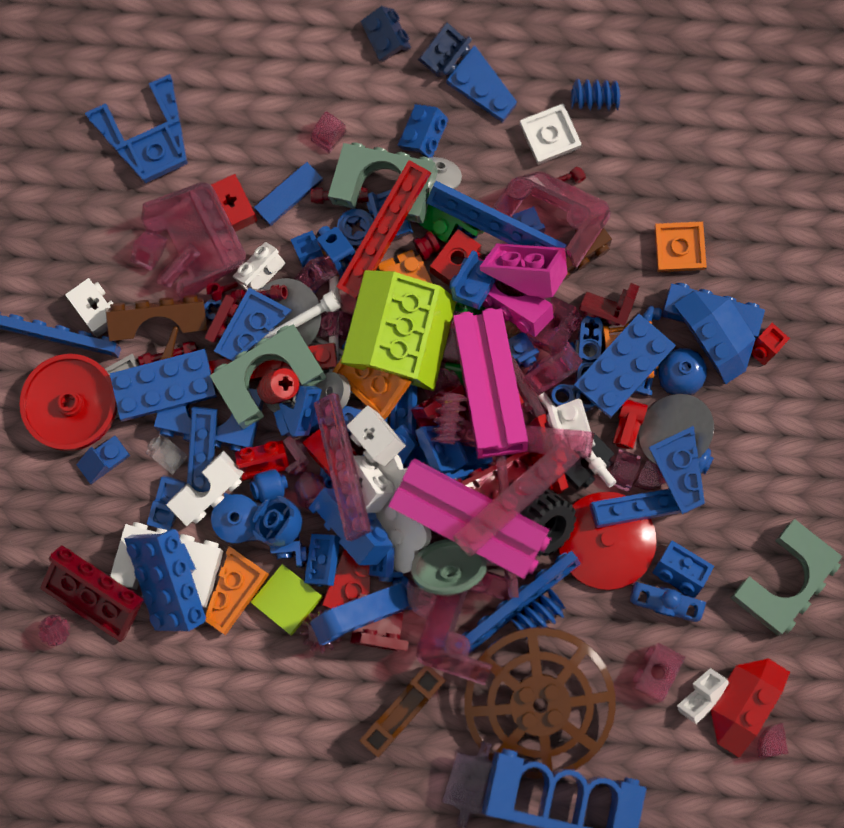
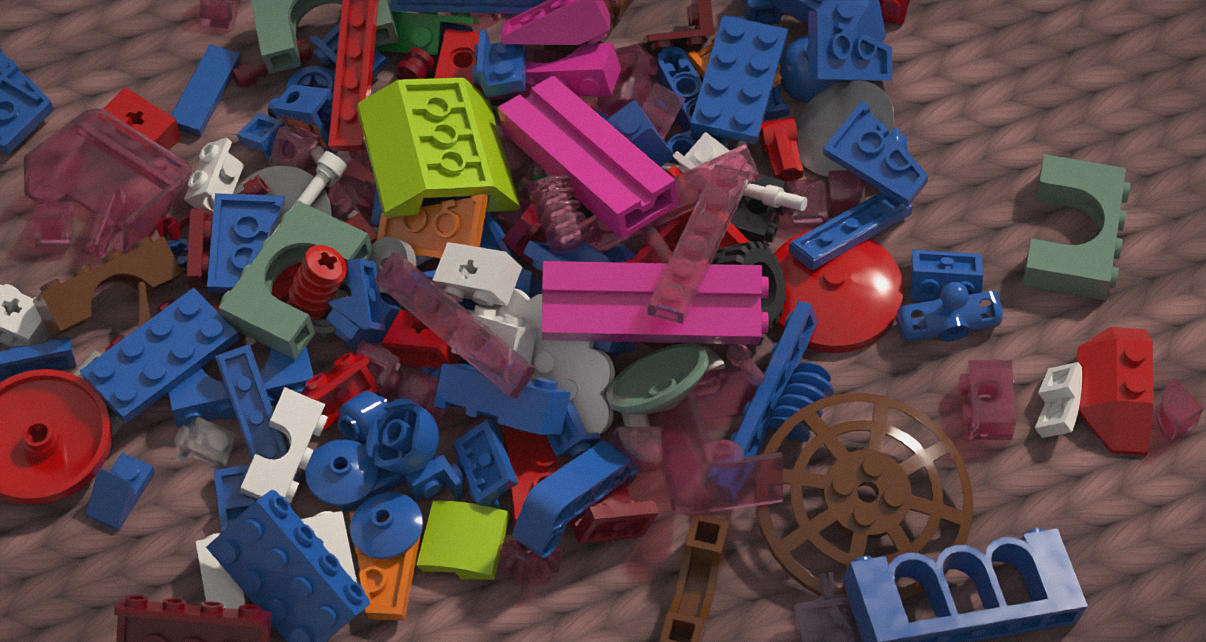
camera: 30 degrees left, 20 degrees down
none -> blue dish [350,492,423,559]
none -> blue slope [607,100,674,167]
none -> blue wing [808,11,892,81]

